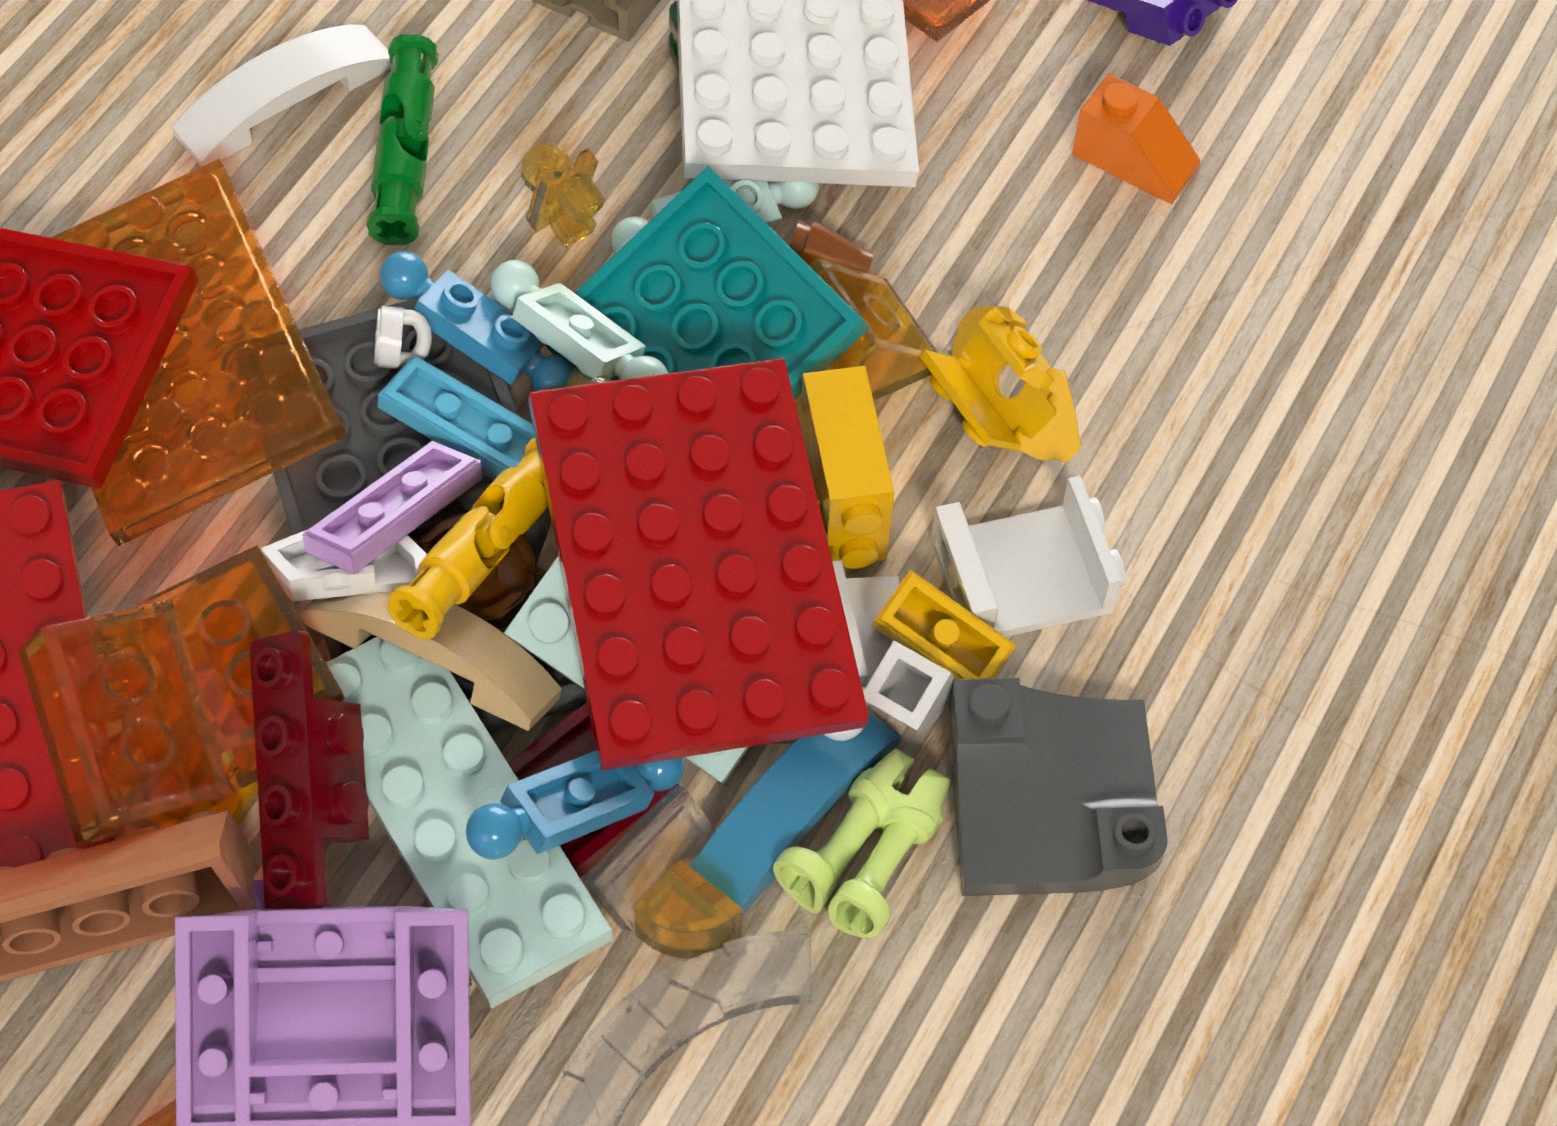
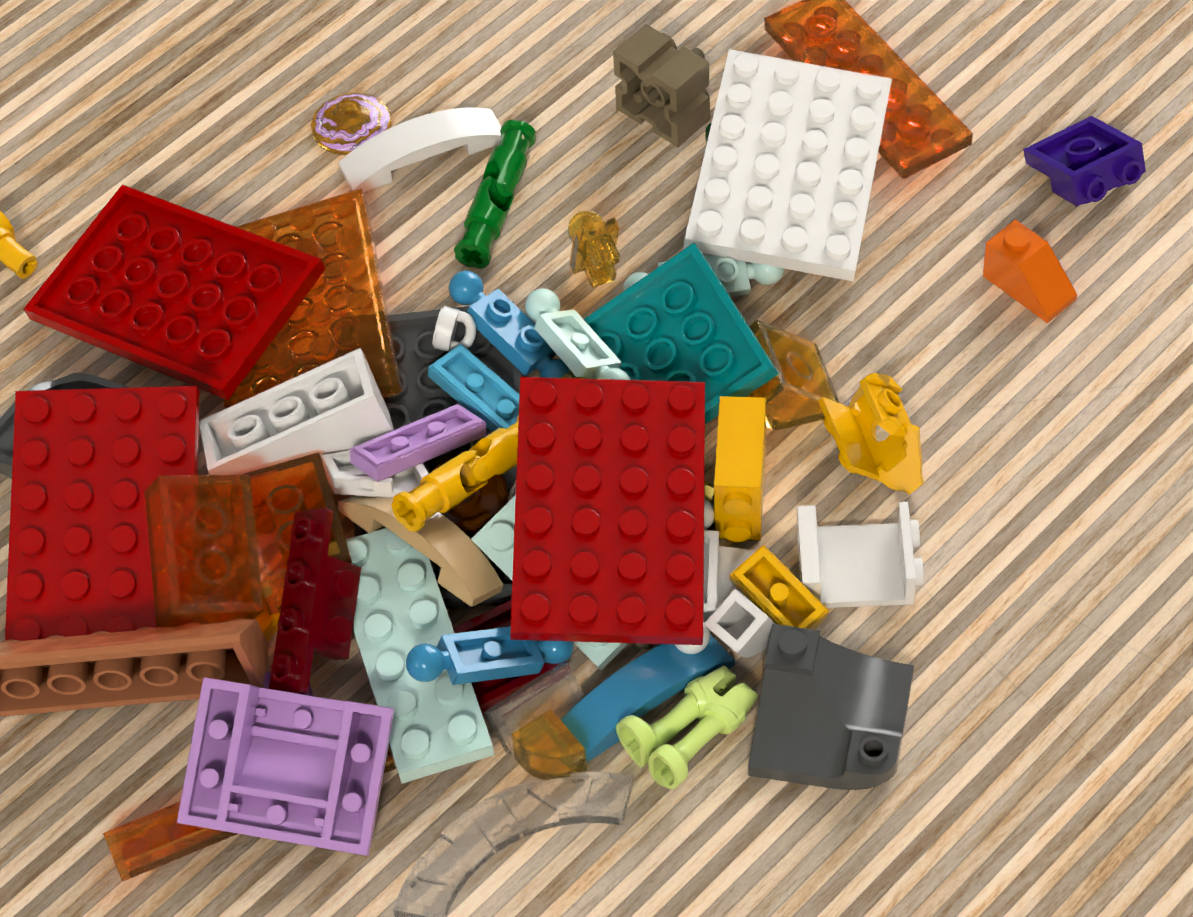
camera: 20 degrees right, 5 degrees down
dark orange cone [789,219,874,286] -> none
none -> white slope [199,348,394,510]
none -> dish [311,93,392,156]

